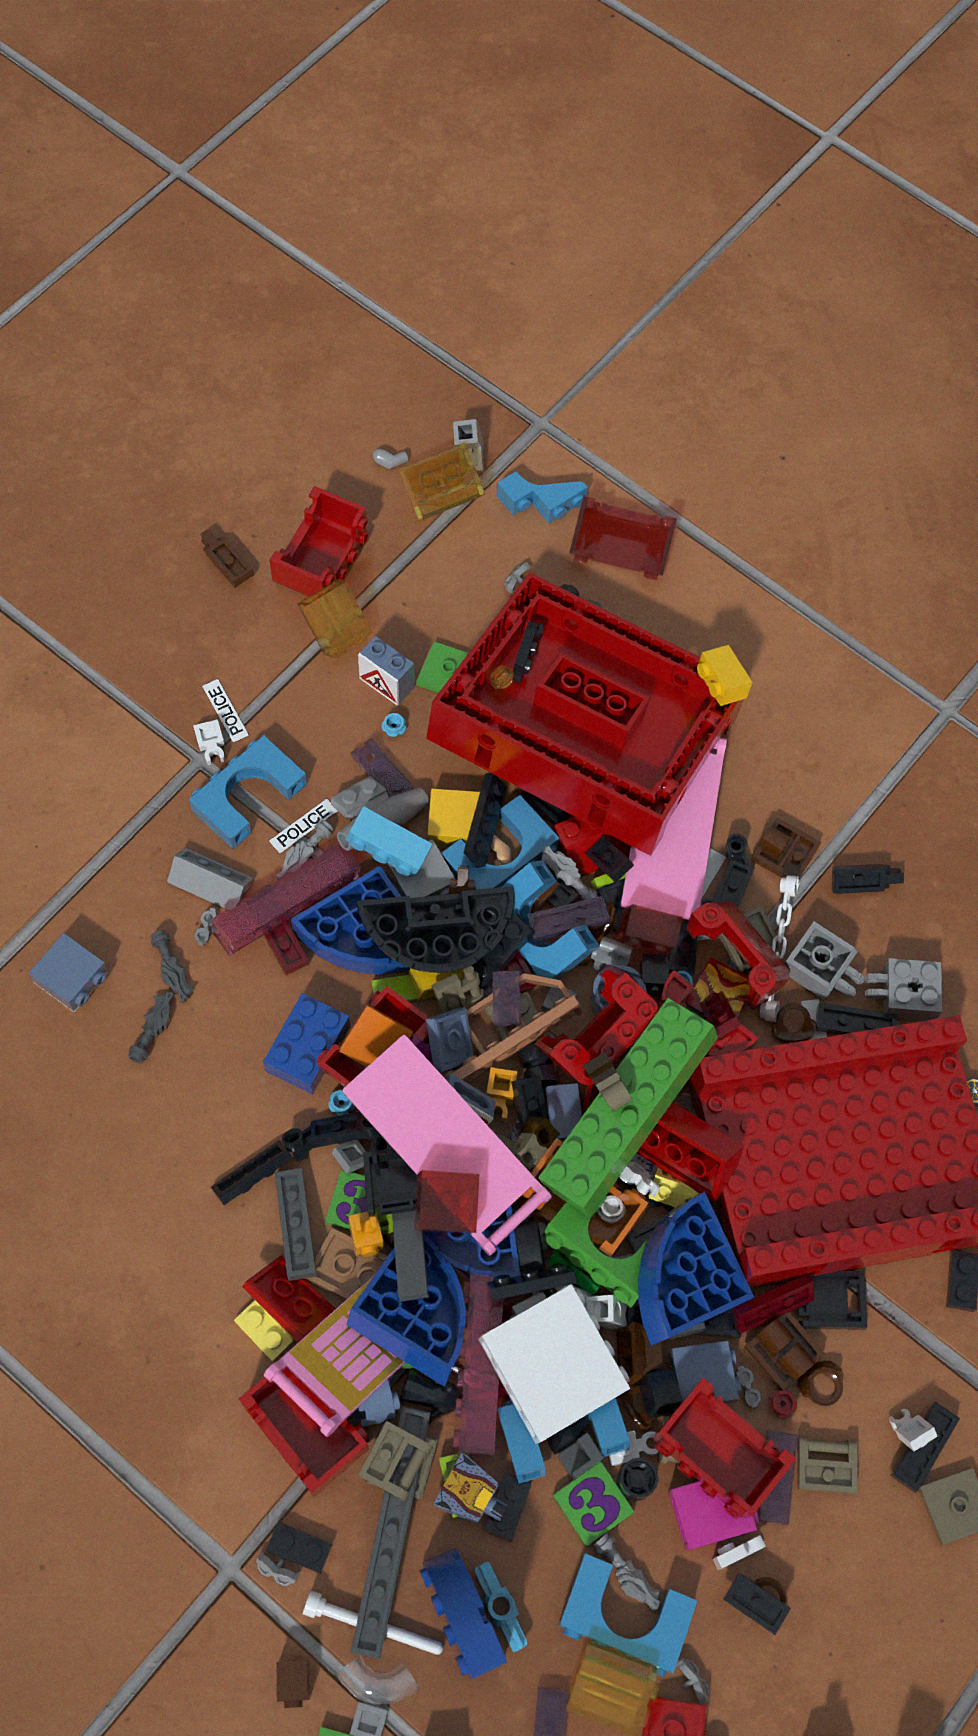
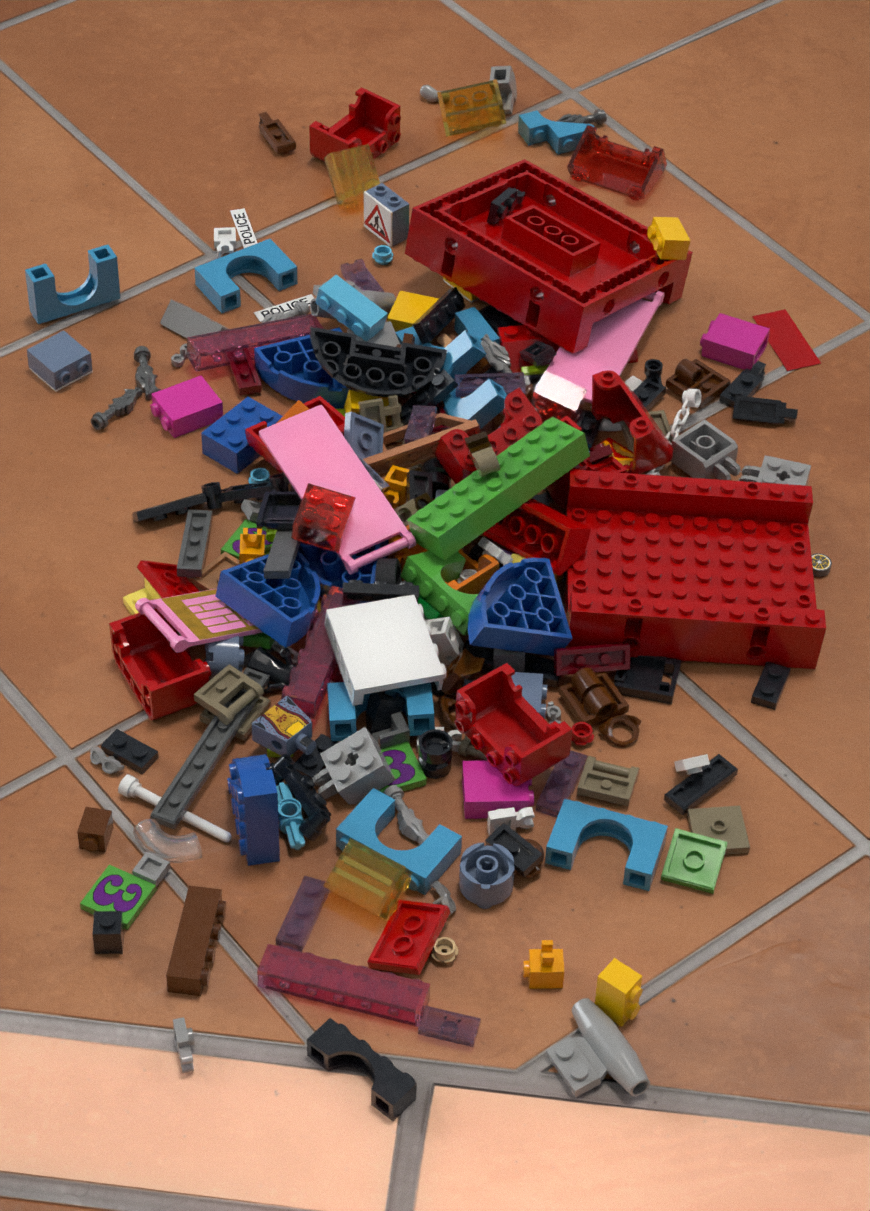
camera: 15 degrees right, 20 degrees down
clear yellow plate [490,665,514,689] -> none
none -> dark azure arch [25,245,121,324]
none -> dark pink brick [150,376,223,438]
none -> black plate [266,754,331,841]
none -> light grey hinge [312,727,396,804]
none -> sand blue brick [459,843,514,909]
none -> dark azure arch [545,799,668,891]
none -> dark grey piece [556,109,607,125]
none -> bright green tile [661,828,728,894]
none -> dark pink brick [700,313,770,370]
none -> black hinge [719,361,766,407]
none -> red sticker [752,309,821,371]

